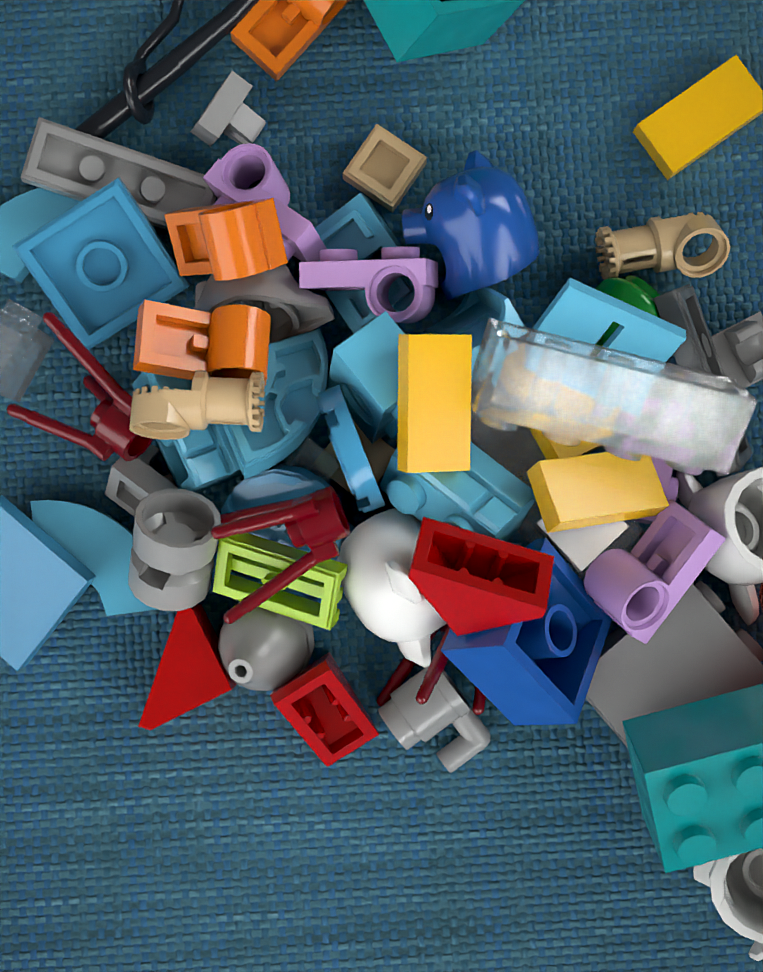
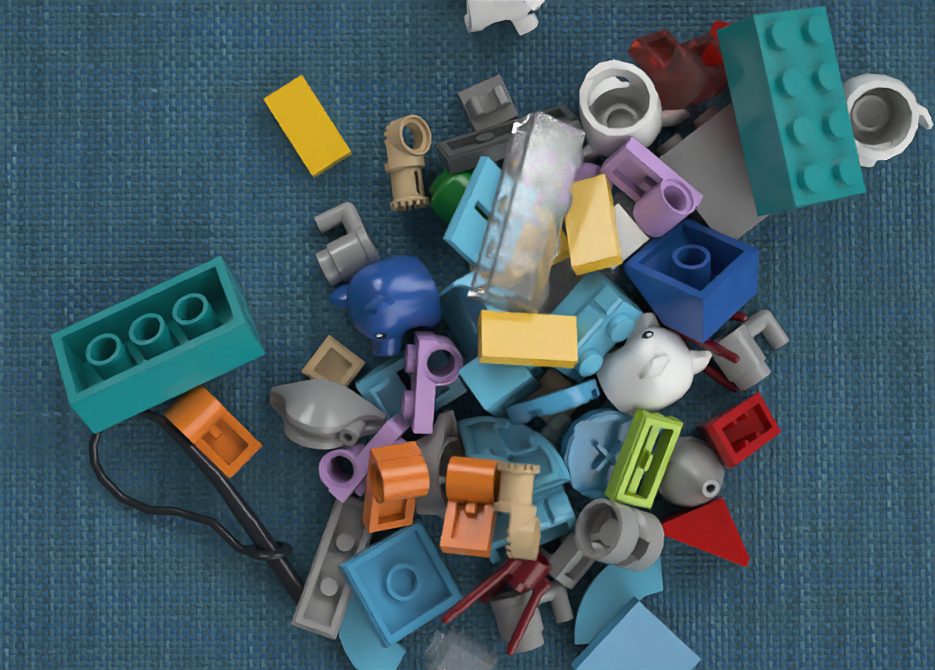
camera: 90 degrees left, 0 degrees up
light grey tile [190,71,266,147] -> none
dark red plant [211,486,350,624] -> none
red slope [408,517,554,636] -> none
none -> light grey hat [269,379,387,449]
none -> light grey piece [314,202,381,286]
none -> light grey piece [489,580,574,654]

